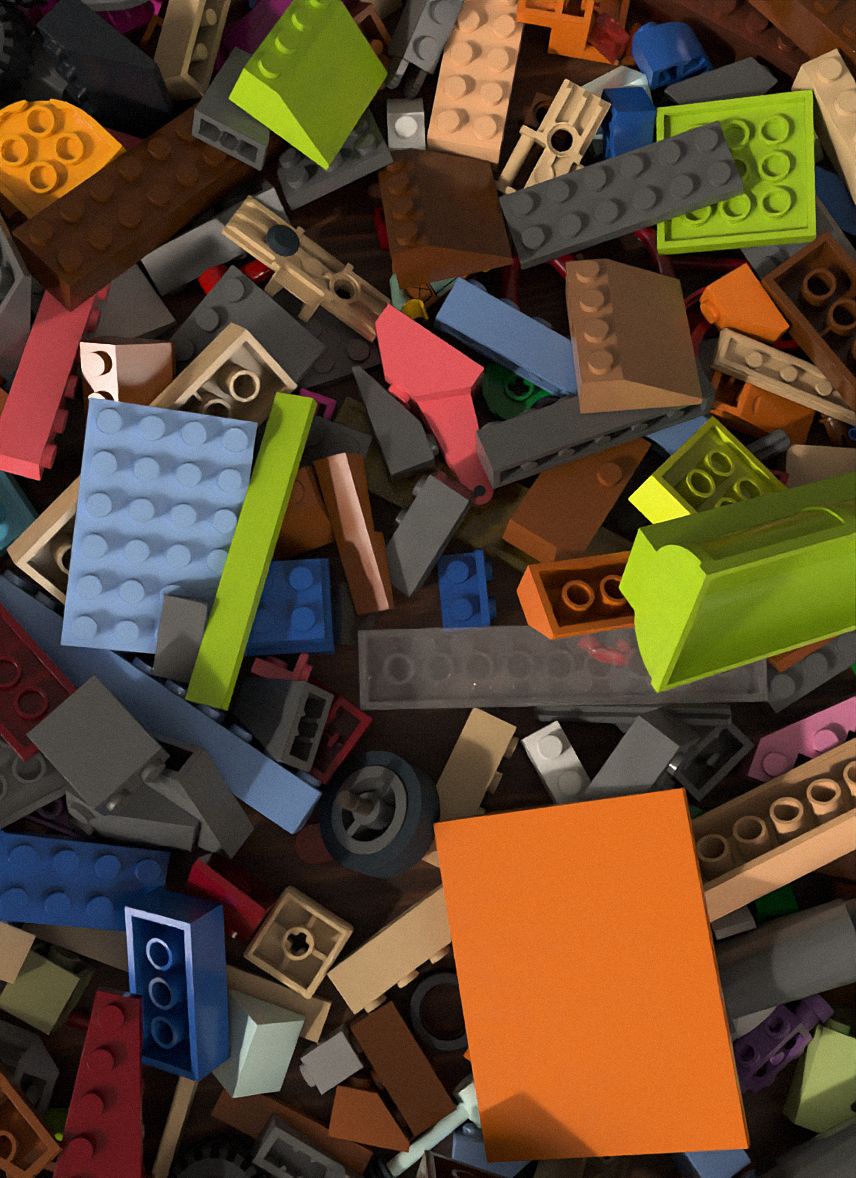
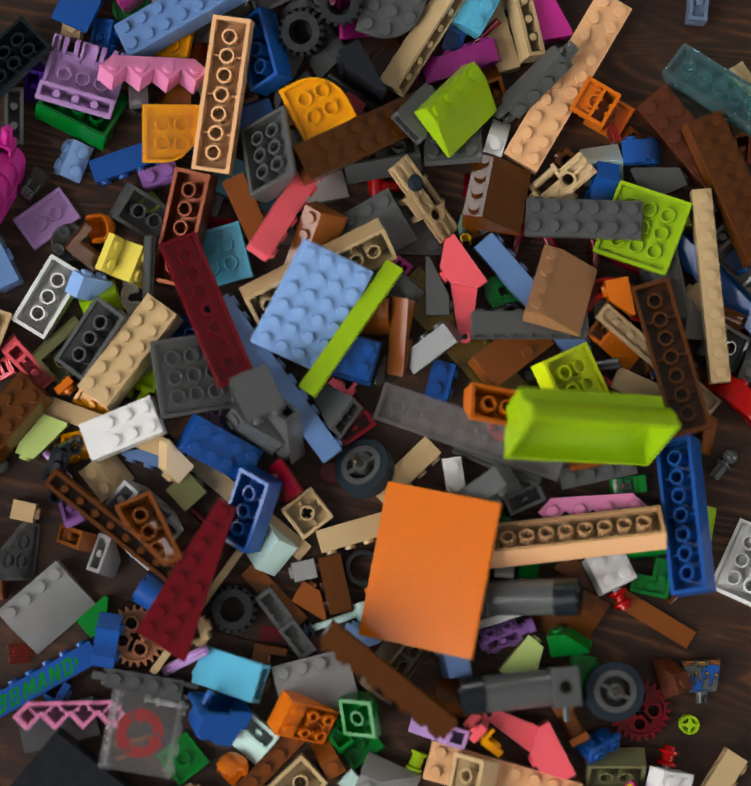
camera: 15 degrees right, 5 degrees up
dark grey slope [152,594,208,683] -> none

